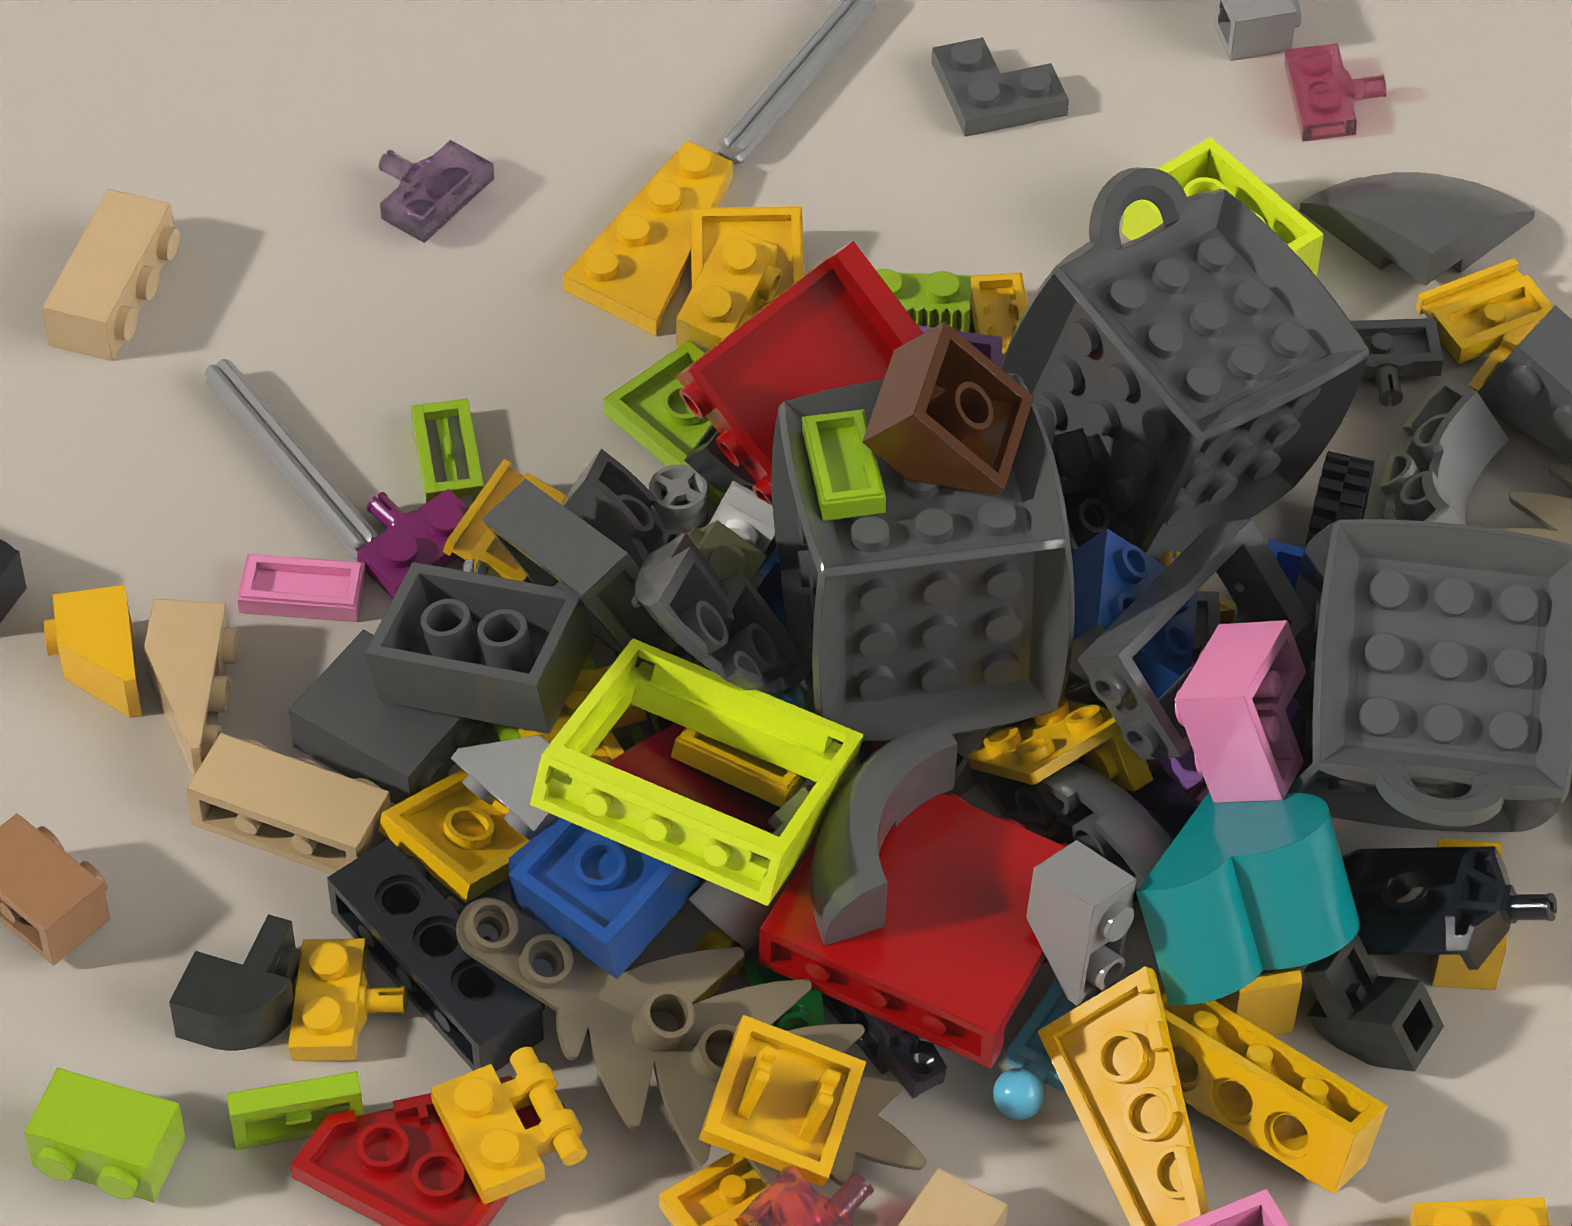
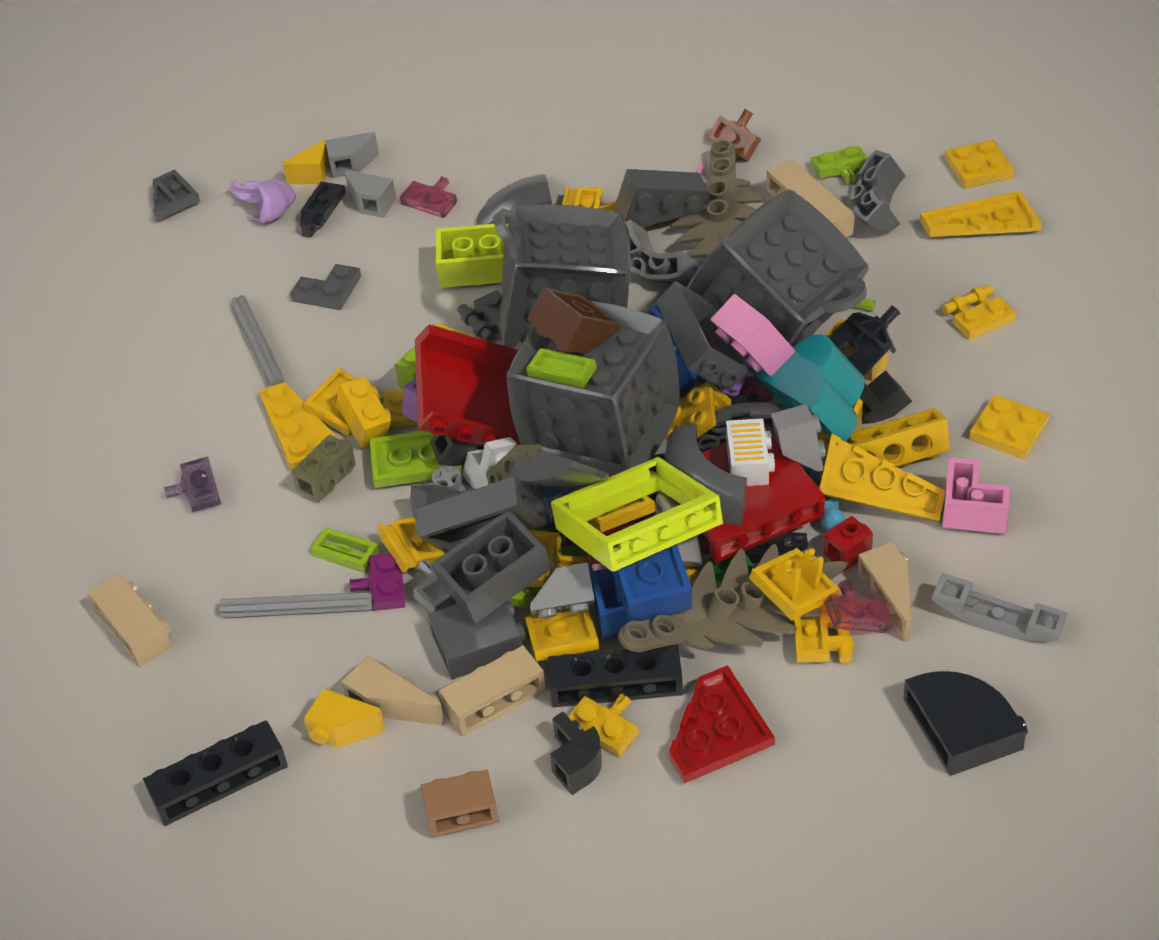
camera: 50 degrees left, 5 degrees down
lime brick [24,1067,186,1203] -> none
lime tile [226,1071,364,1150] -> none
bright pink tile [237,554,366,622] -> none
yellow plate [430,1047,587,1205] -> none
black tyre [1305,451,1375,548] -> none
none -> olive brick [292,435,356,502]
none -> white brick [726,418,775,486]
none -> red brick [823,516,873,572]

